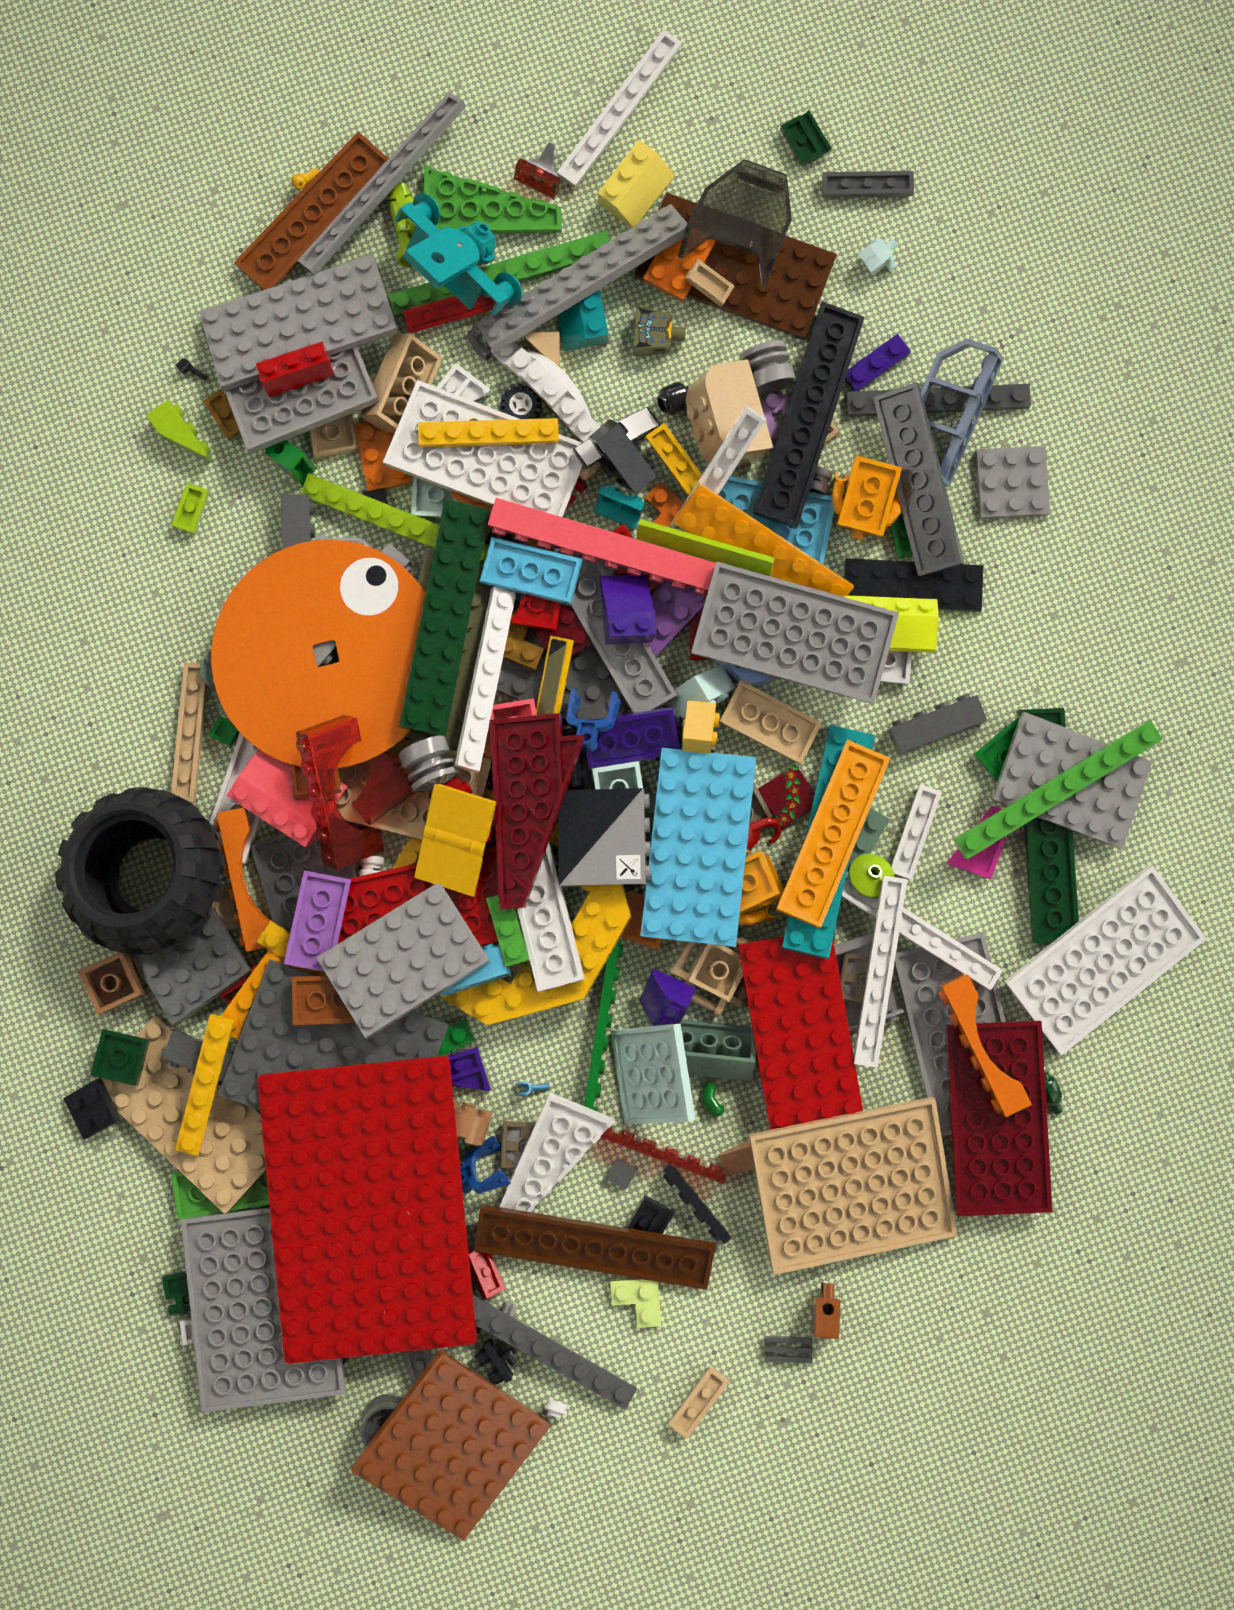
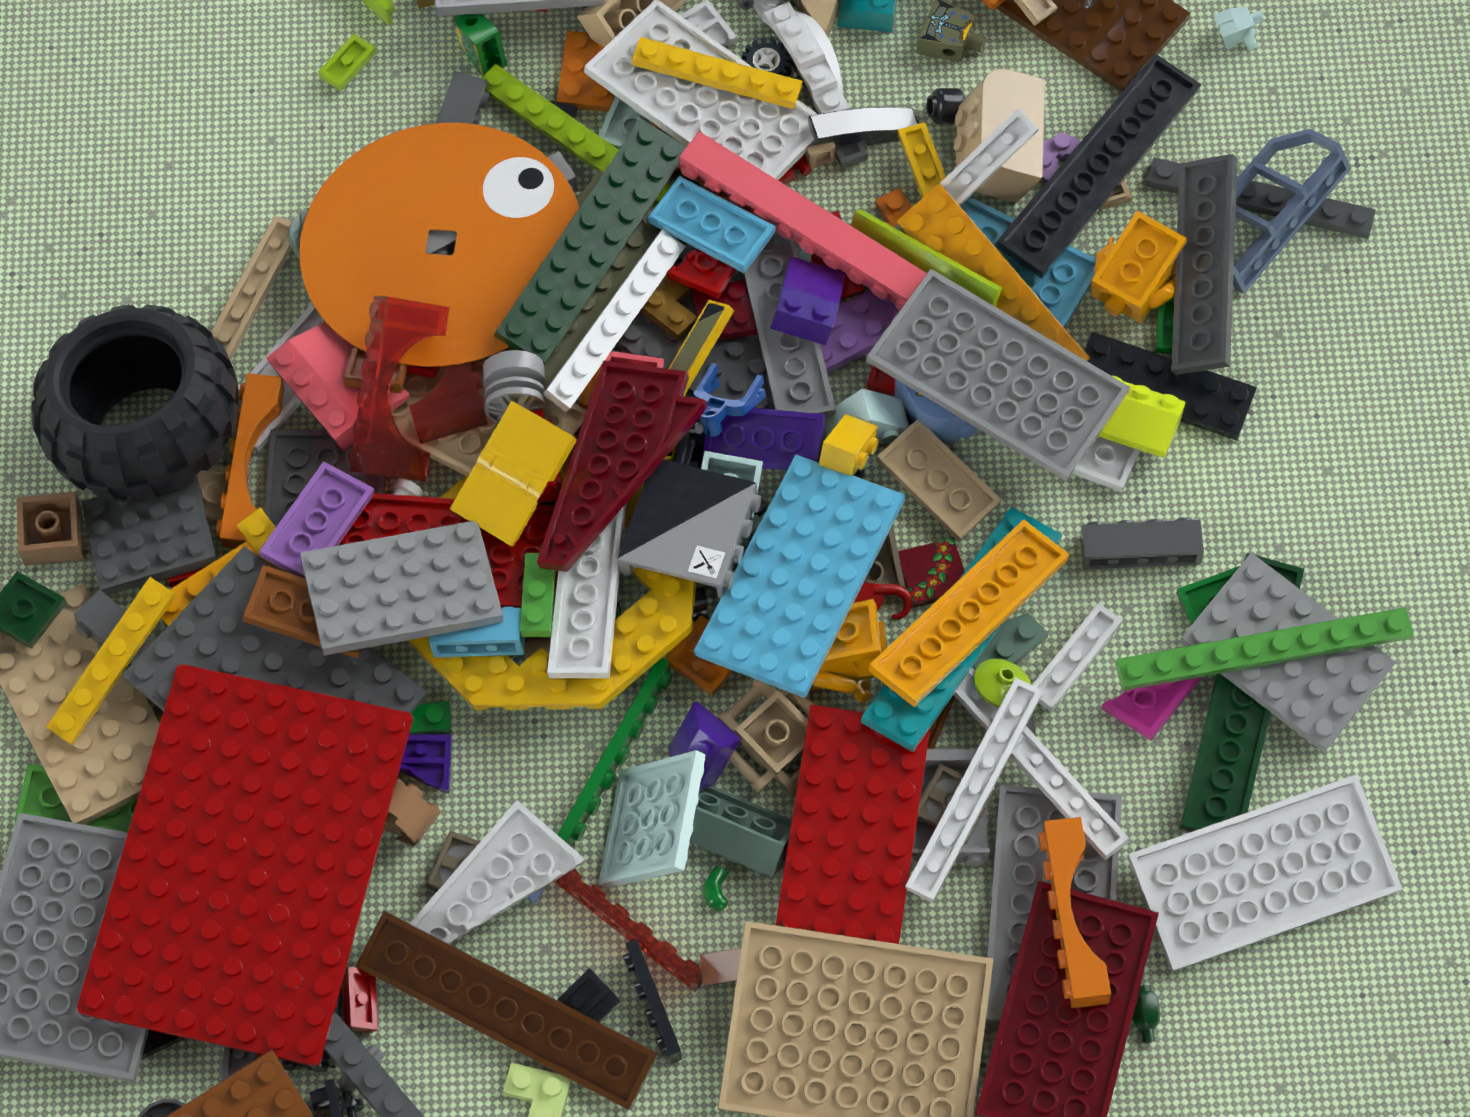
camera: 20 degrees right, 20 degrees down
green plate [209,715,239,747] -> none
tan tile [308,413,359,460] -> none
blue piece [460,1136,511,1194] -> none
dark azure hand [515,1081,549,1096] -> none
black wedge [589,419,657,494] -> none
teal bracket [594,485,645,529] -> none
dark grey tile [605,1157,638,1190] -> none
light grey wheel [739,340,796,396] -> none
flat silver wheel [809,466,833,495] -> none
dark purple plate [845,334,911,391] -> none
light grey plate [975,446,1050,519] -> none

